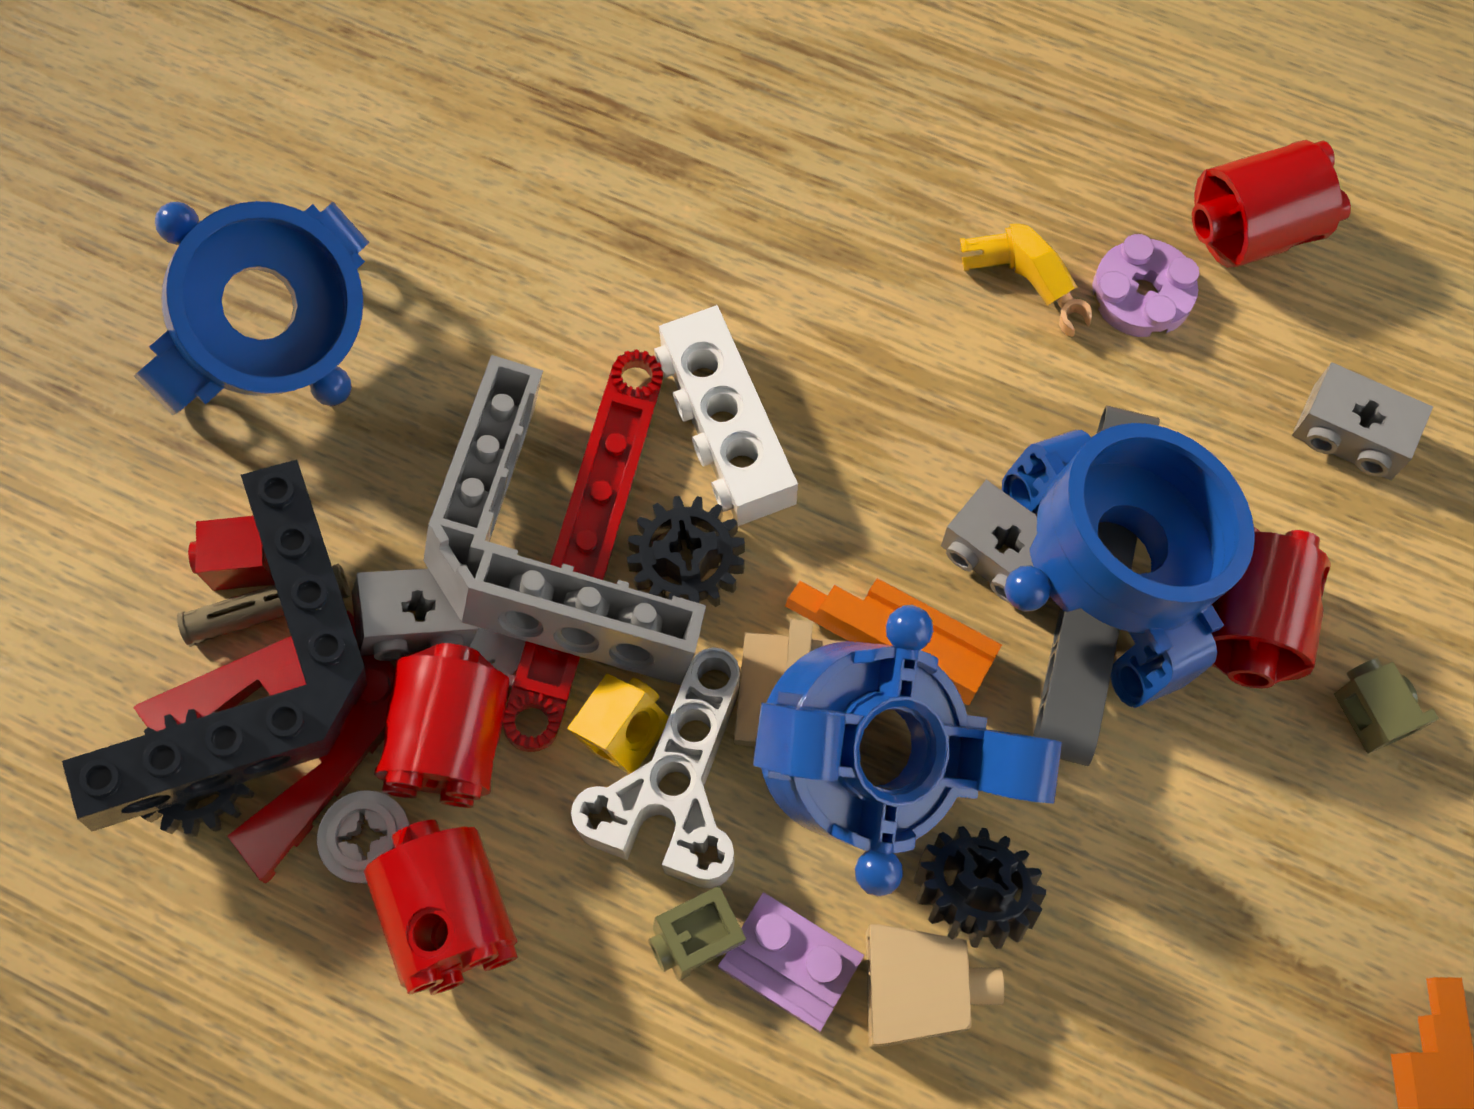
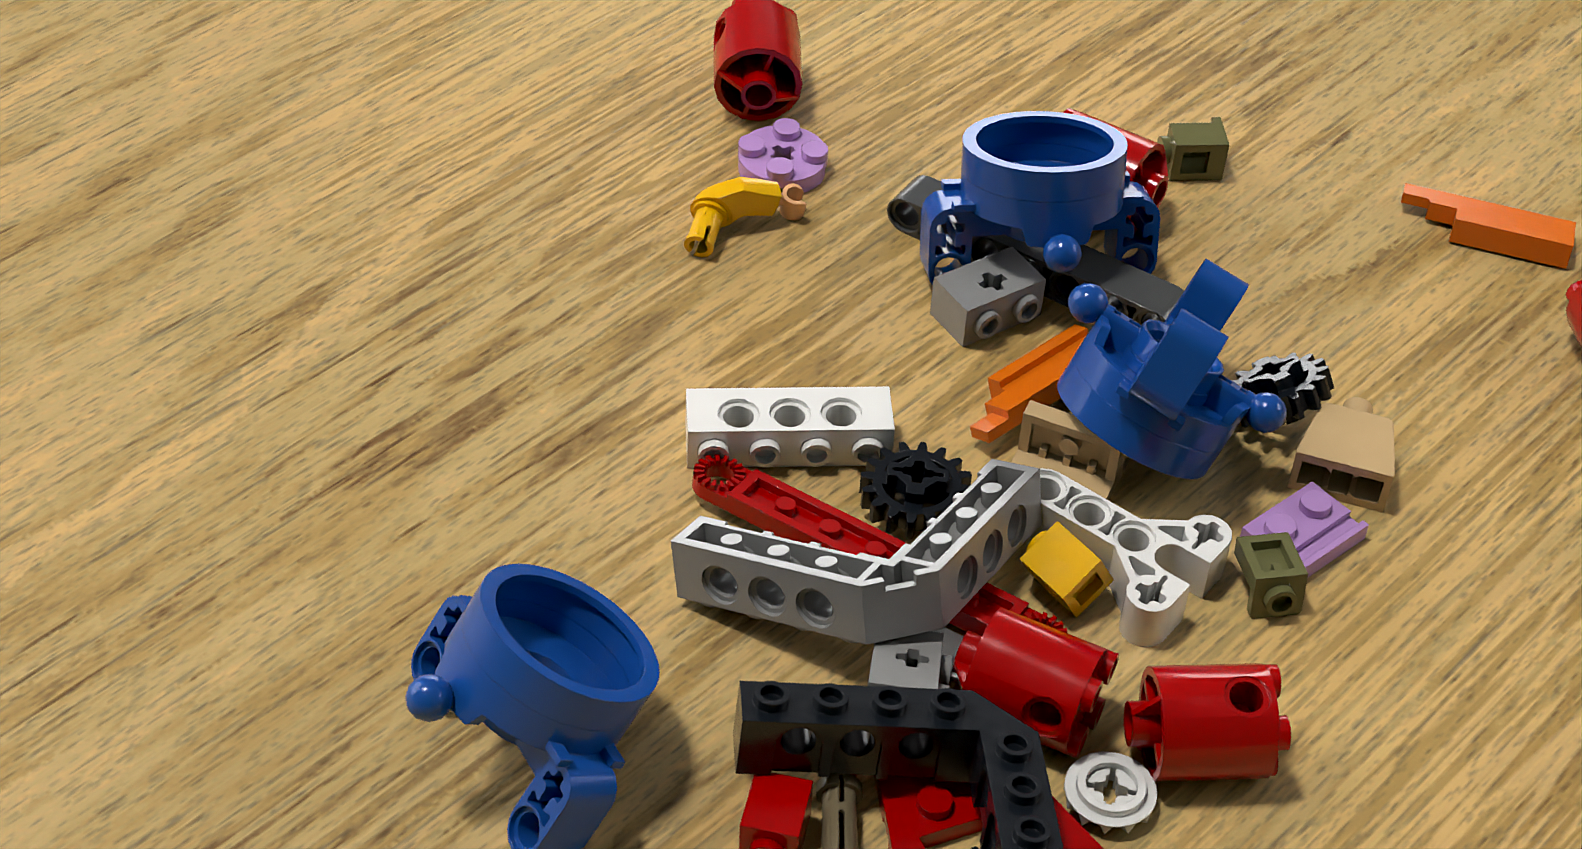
camera: 75 degrees left, 25 degrees down
light grey brick [1292,362,1433,480] -> none

